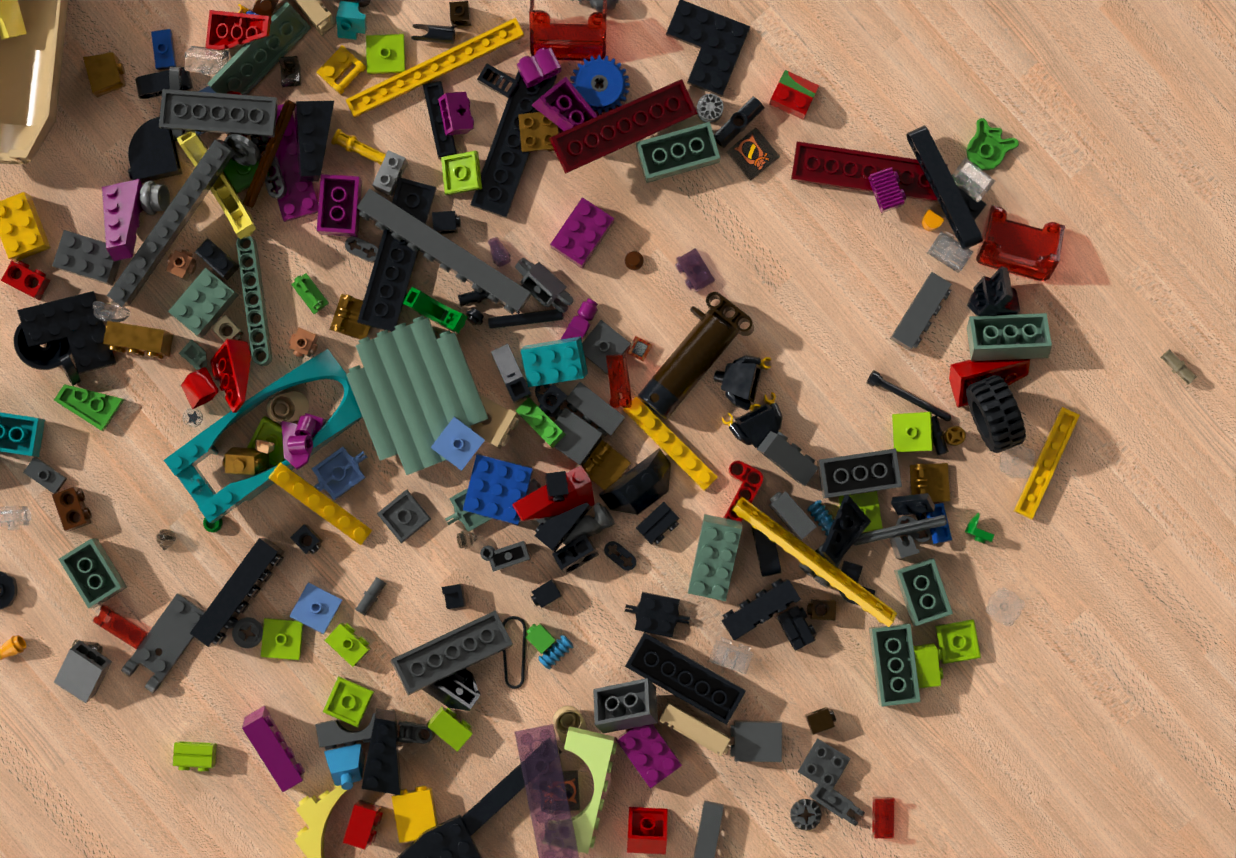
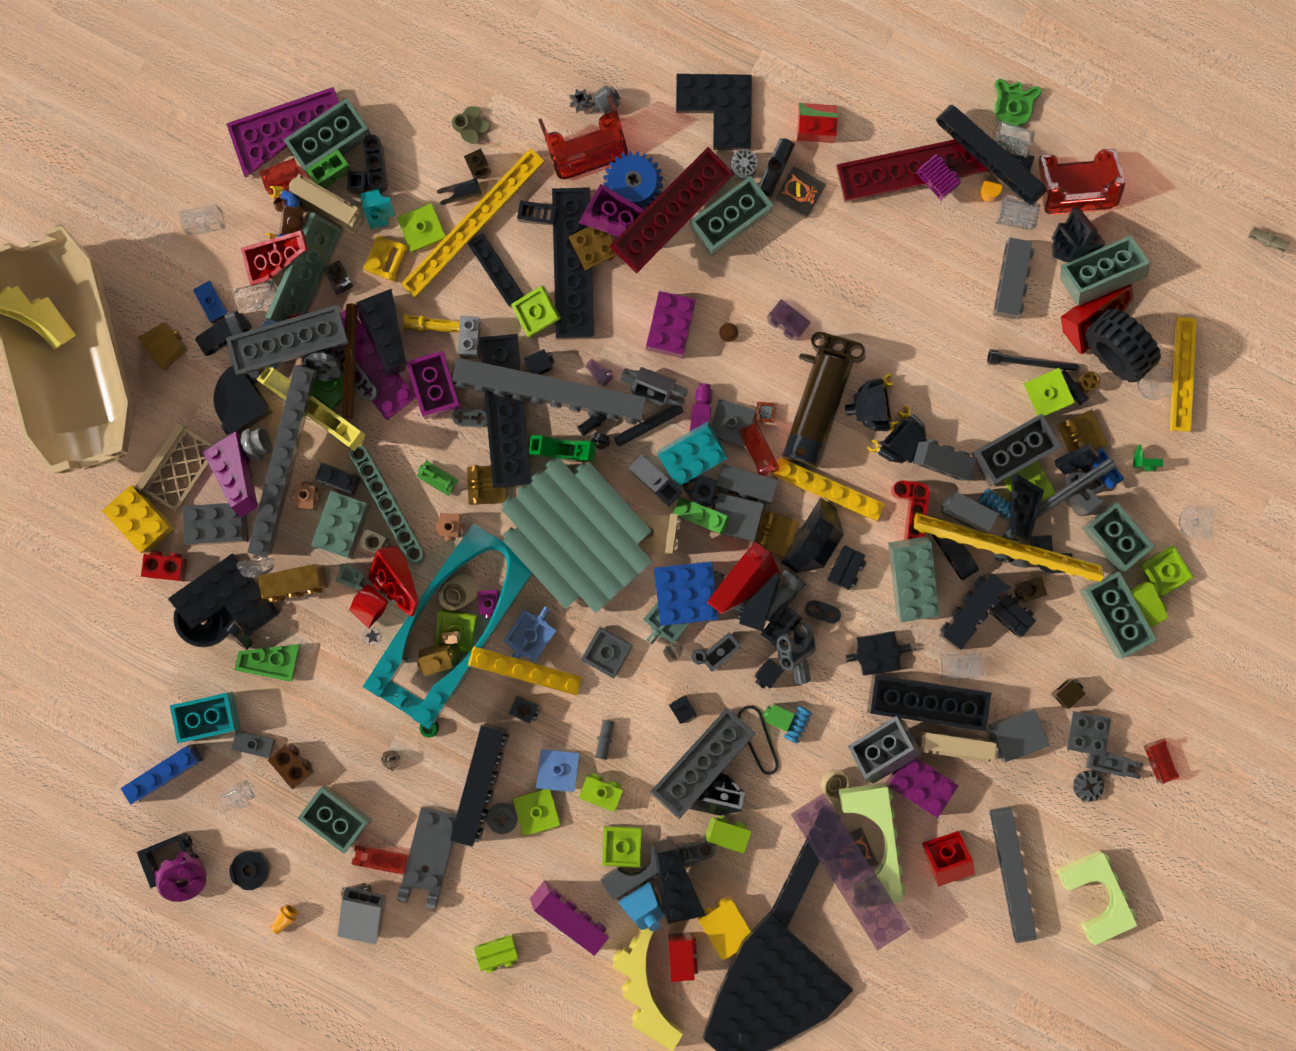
camera: 25 degrees left, 0 degrees up
magenta panel [281,416,316,470] -> none
medium blue plate [431,417,485,471] -> none
magenta brick [438,92,474,135] -> none
magenta brick [517,47,562,88] -> none
black brick [545,471,569,502] -> none
none -> tan fence [135,423,213,512]
none -> dark grey connector [777,622,816,684]

